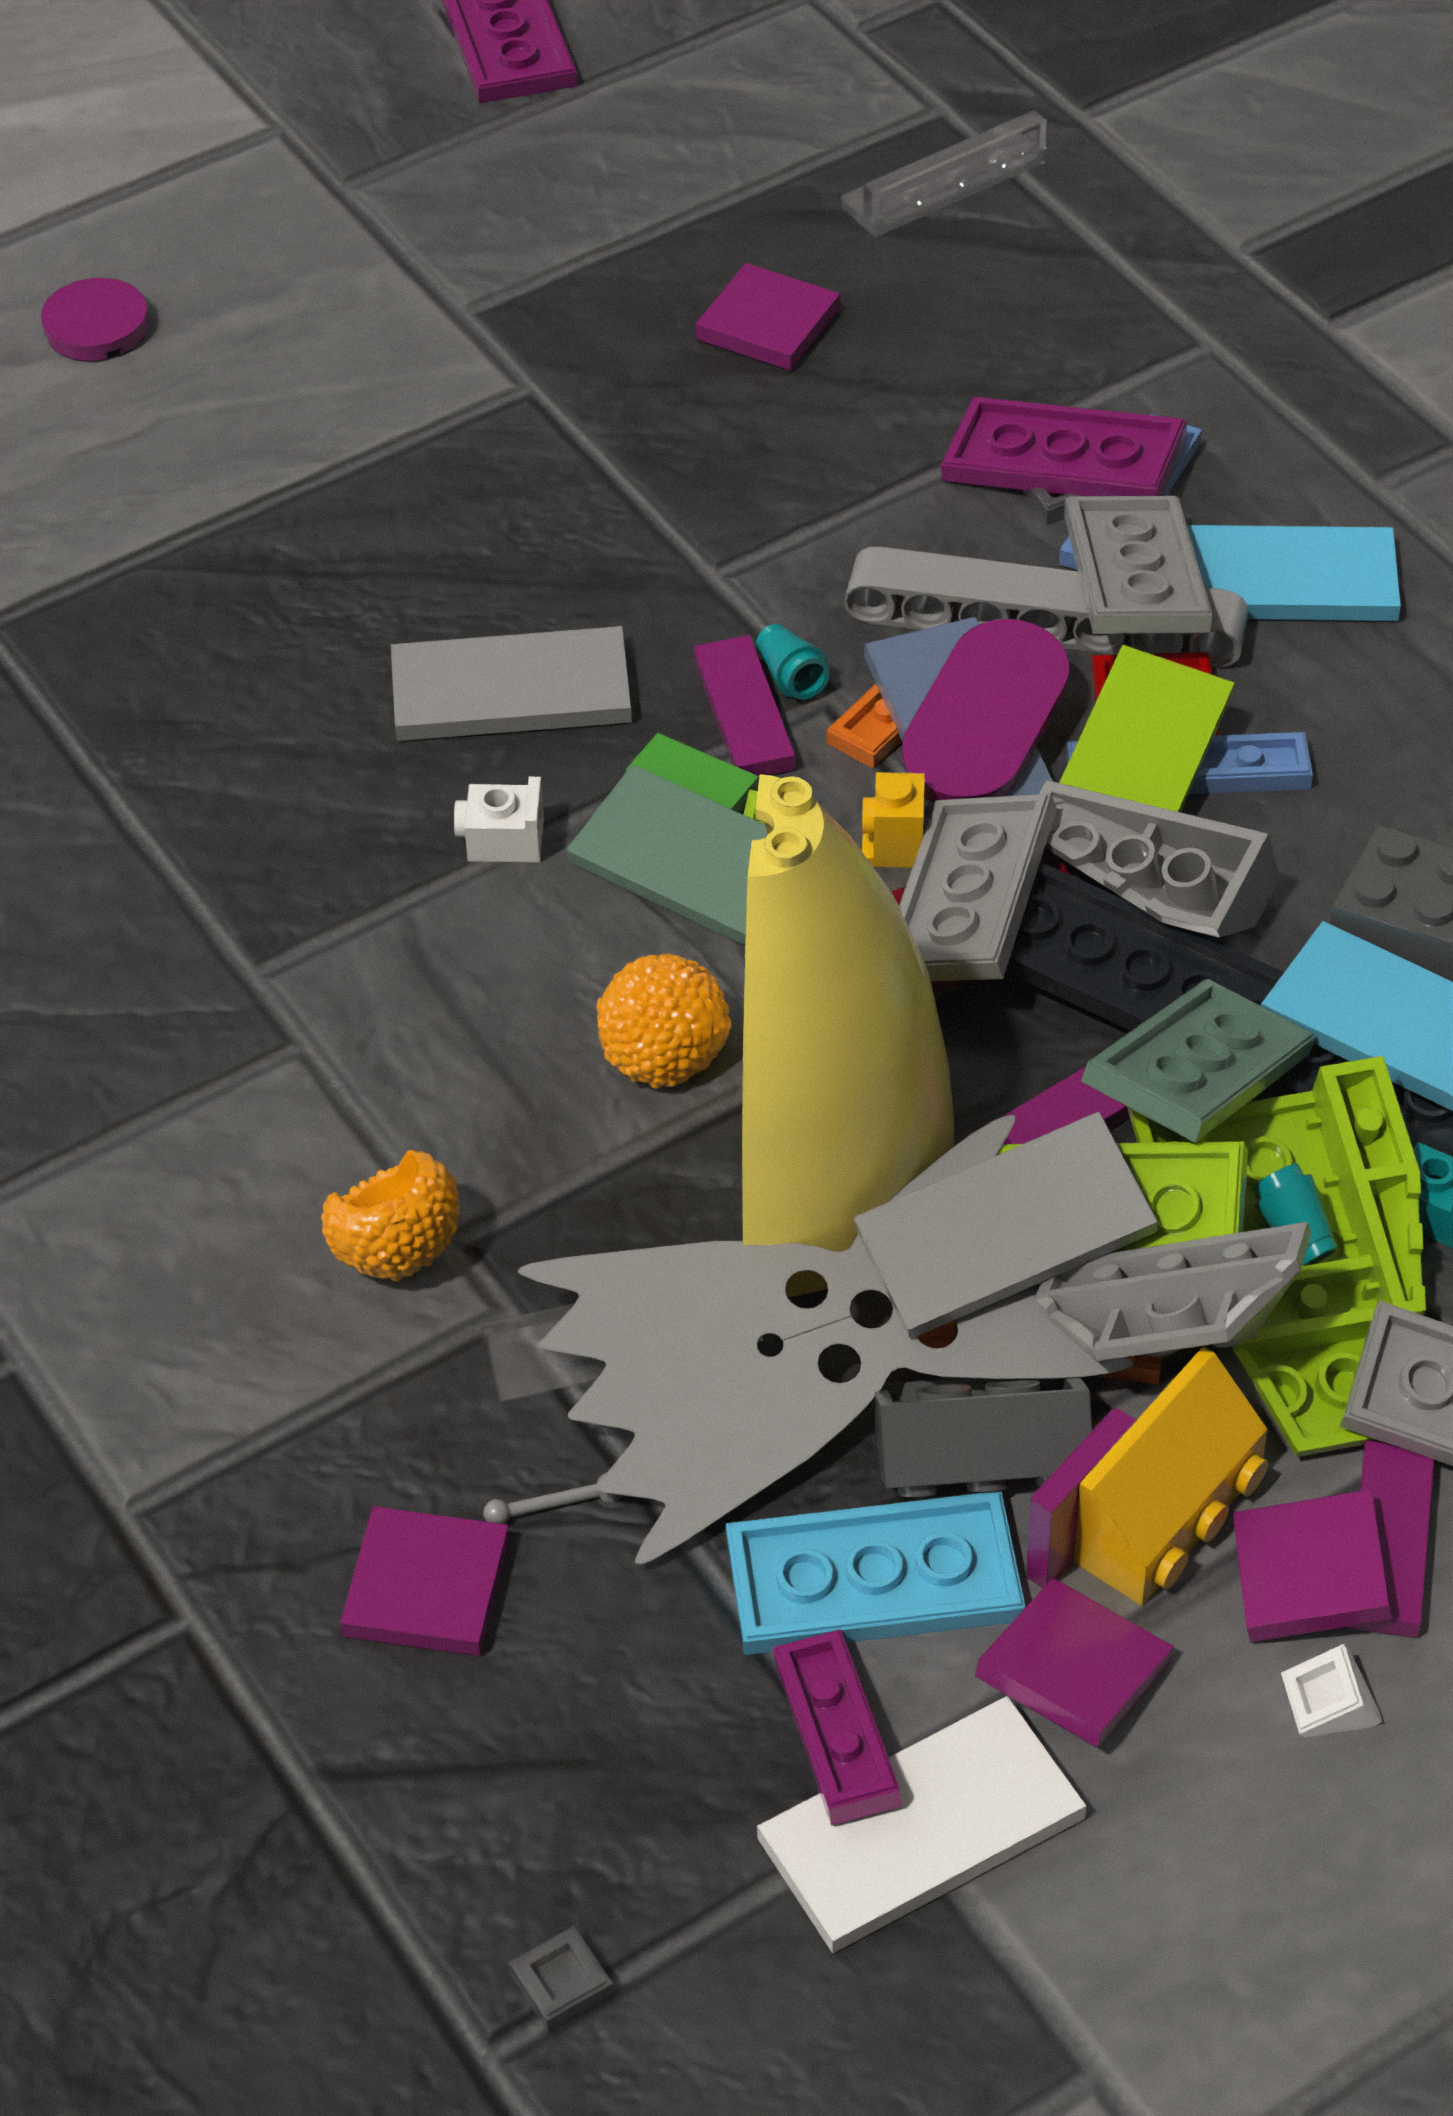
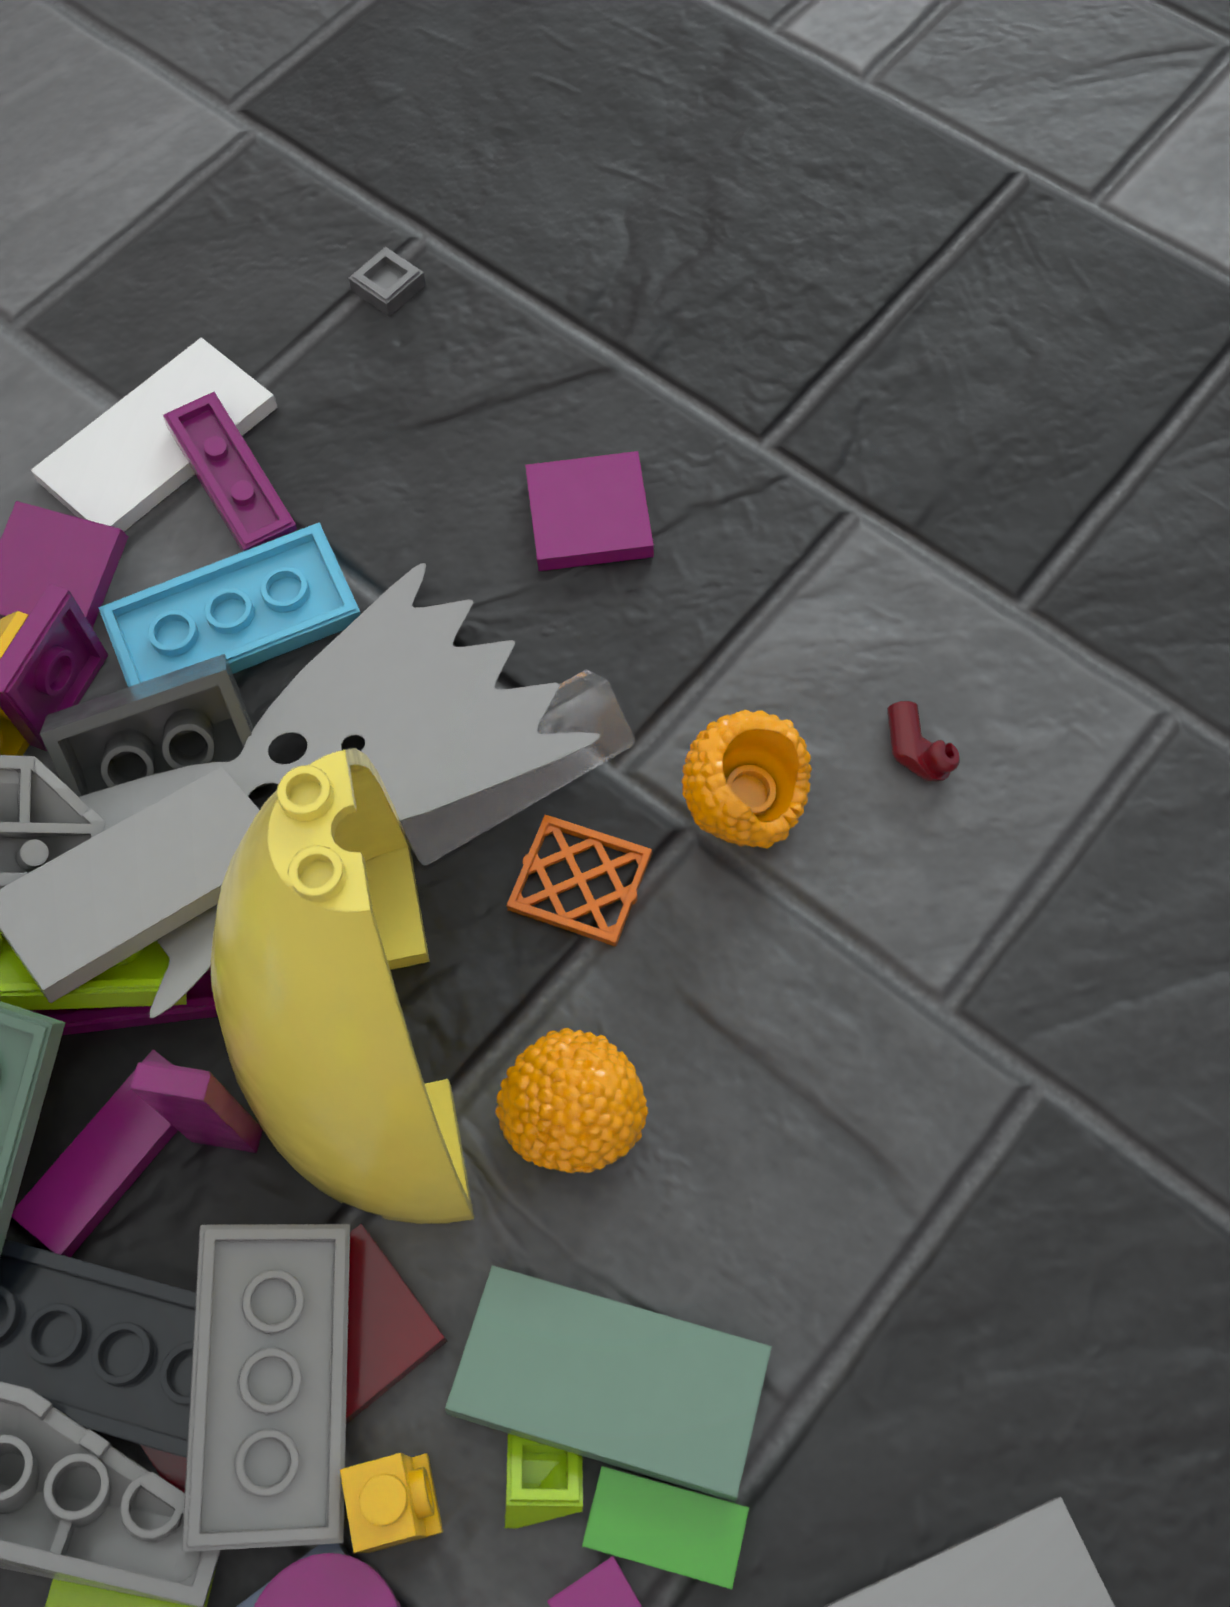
camera: 165 degrees right, 15 degrees up
white brick [454,777,544,862] -> none
light grey hinge [483,1473,623,1524] -> none
none -> magenta tile [130,1061,263,1153]
none -> orange window [506,814,652,947]
none -> dark red arm [887,701,960,782]

